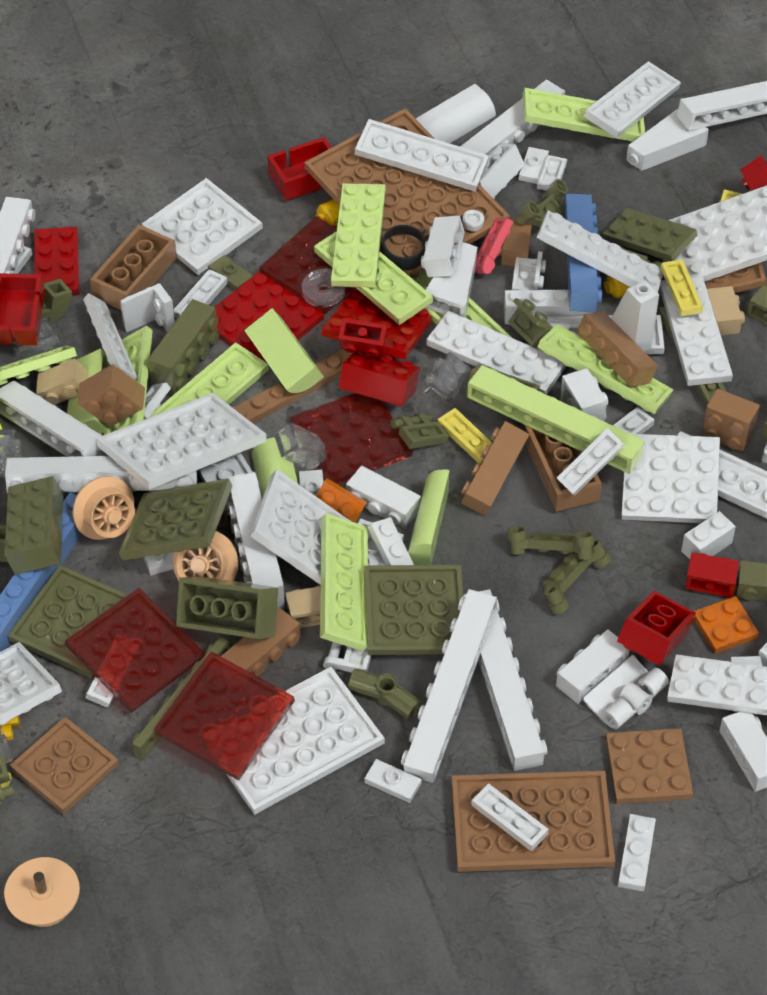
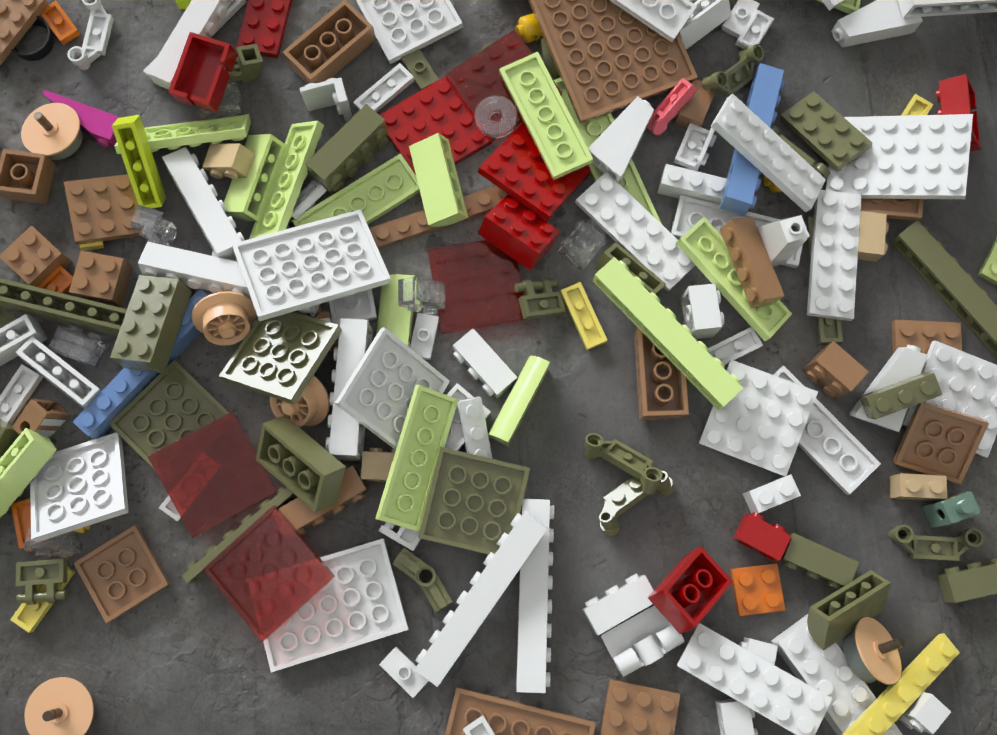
camera: 15 degrees right, 25 degrees up
medium nougat brick [77,364,145,427] -> none
white plate [83,293,137,380] -> none
orange plate [316,478,367,523] -> none
yellowish green plate [331,183,386,287] -> none
red brick [338,318,389,357] -> none
black tyre [380,225,426,270] -> none
white brick [421,216,465,277] -> none
medium nougat brick [461,421,529,516] -> none
white tile [462,210,484,231] -> none
olive bracket [508,298,553,349] -> none
white plate [557,428,625,496] -> none
light yellow plate [661,259,703,317] -> none

